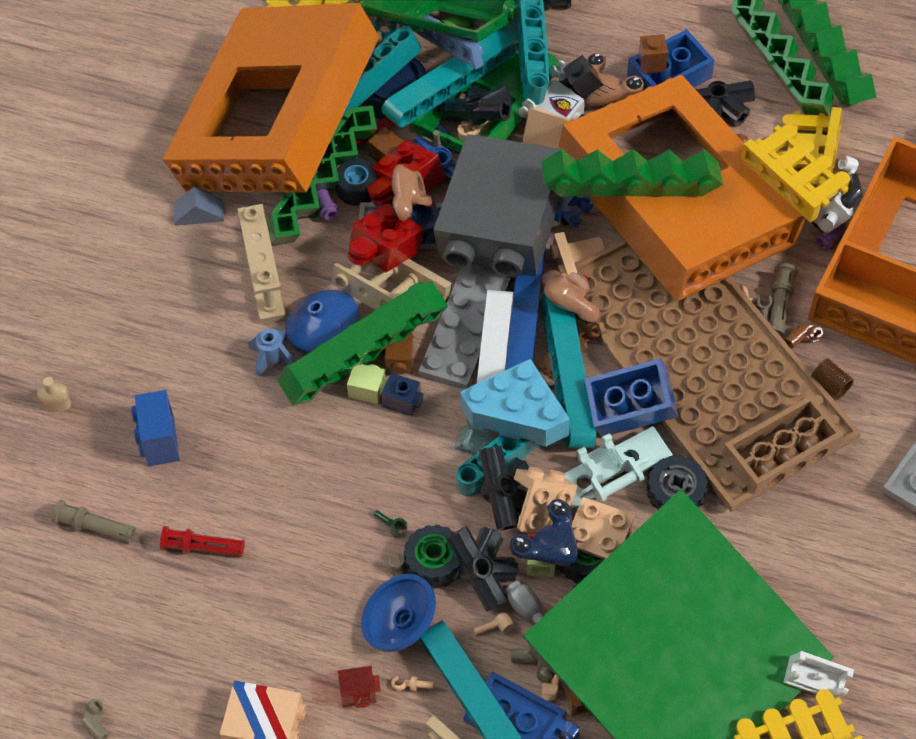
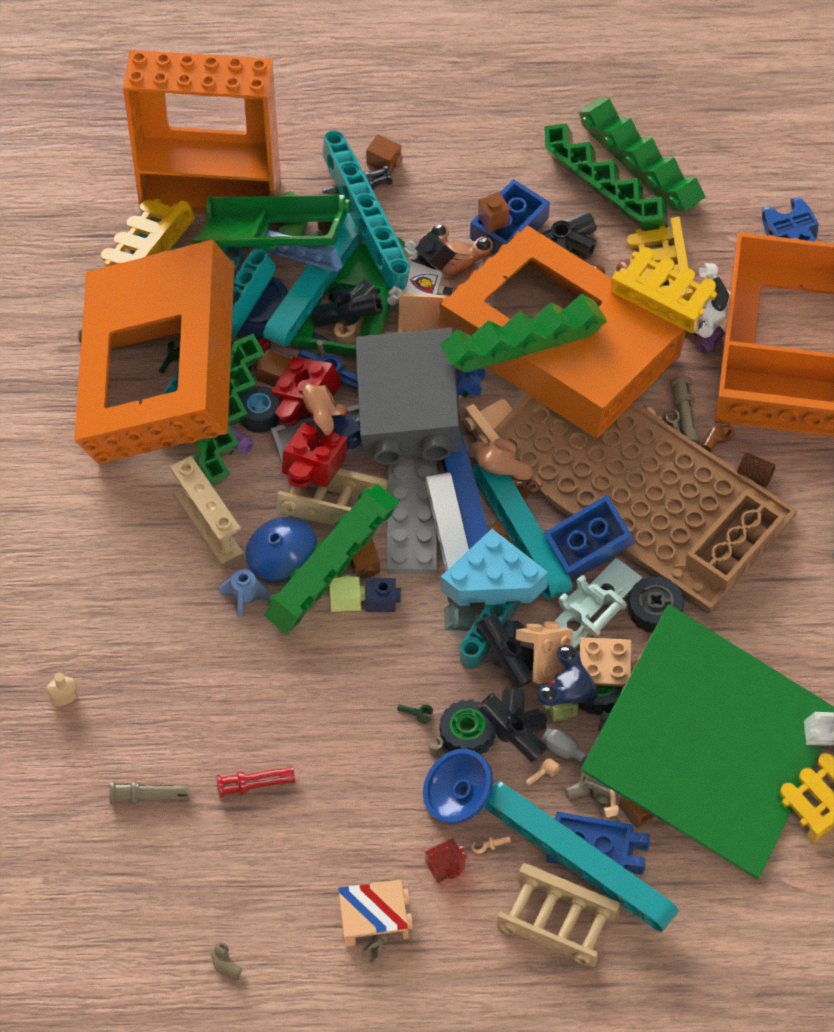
camera: 20 degrees left, 0 degrees up
blue brick [131,390,180,466] -> none
sand blue slope [174,187,224,226] -> none

